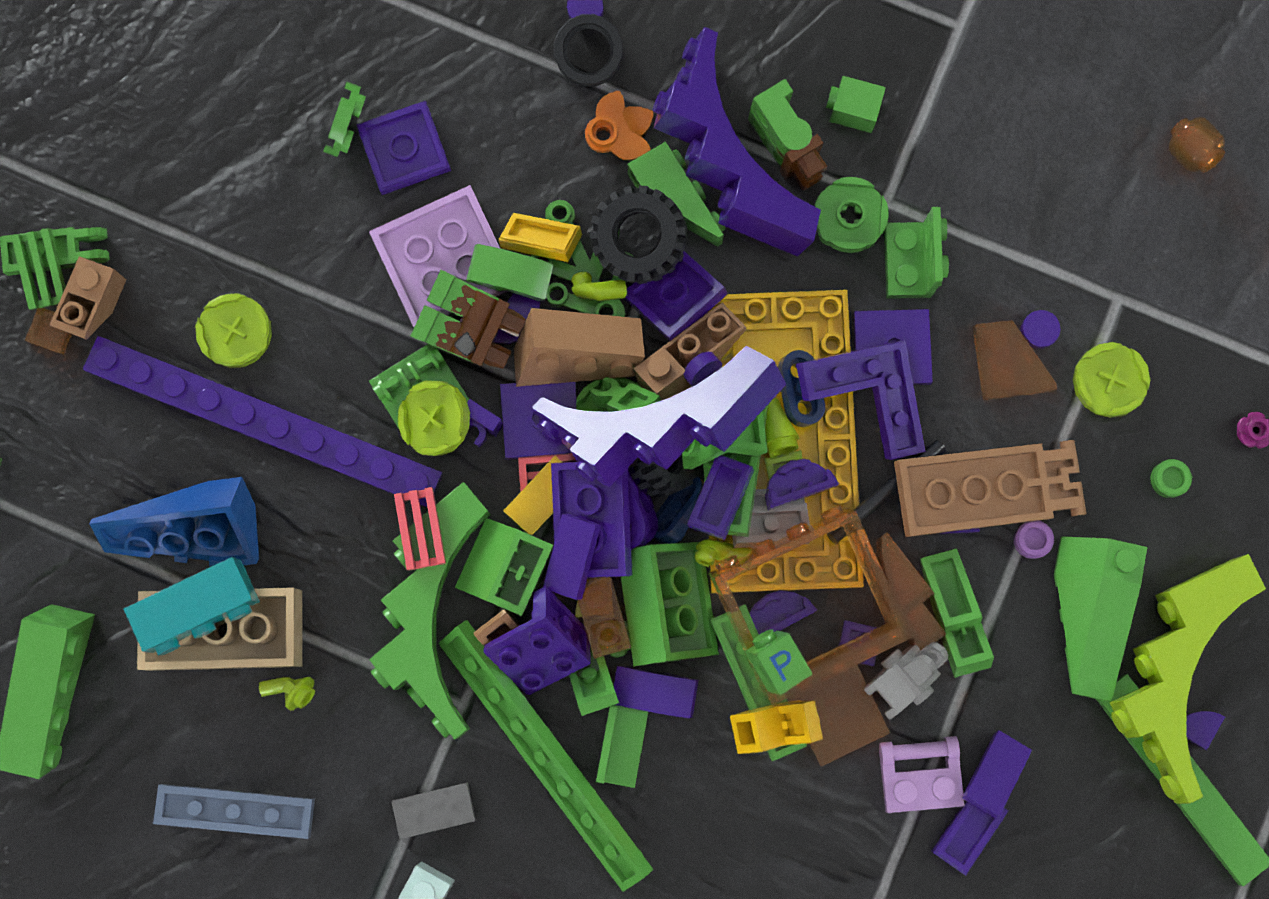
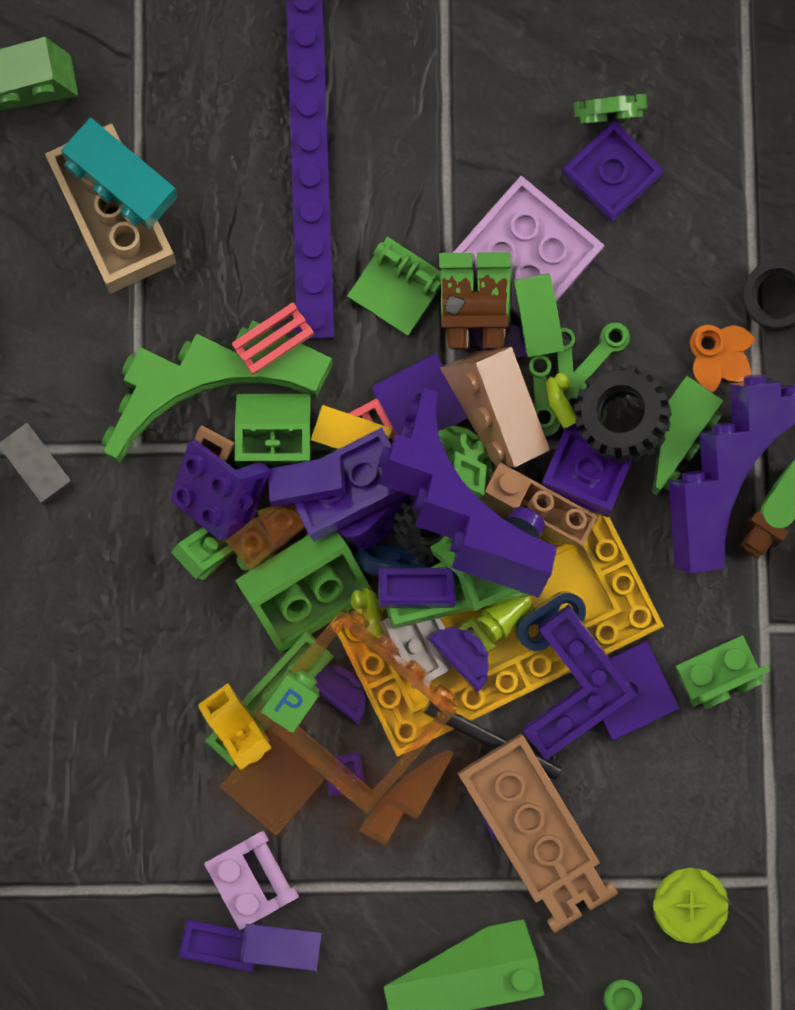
camera: 60 degrees right, 0 degrees up
blue wedge [89,477,259,566] -> none
lime tile [195,293,272,368] -> none
lime plate [259,677,315,711] -> none
lime tile [398,380,470,456] -> none
bright green plate [438,620,654,892] -> none
dark purple tile [467,399,503,447] -> none
yellow tile [498,213,582,262] -> none
bright green panel [596,705,648,788] -> none
dark purple slope [614,666,699,718] -> none
bright green plate [814,177,889,253] -> none
light grey hinge [864,642,949,720] -> none
bright green slope [920,549,994,678] -> none
clear orange wing [973,320,1057,400] -> none
medium lavender tile [1013,521,1054,559] -> none
dark purple tile [1020,310,1060,349] -> none

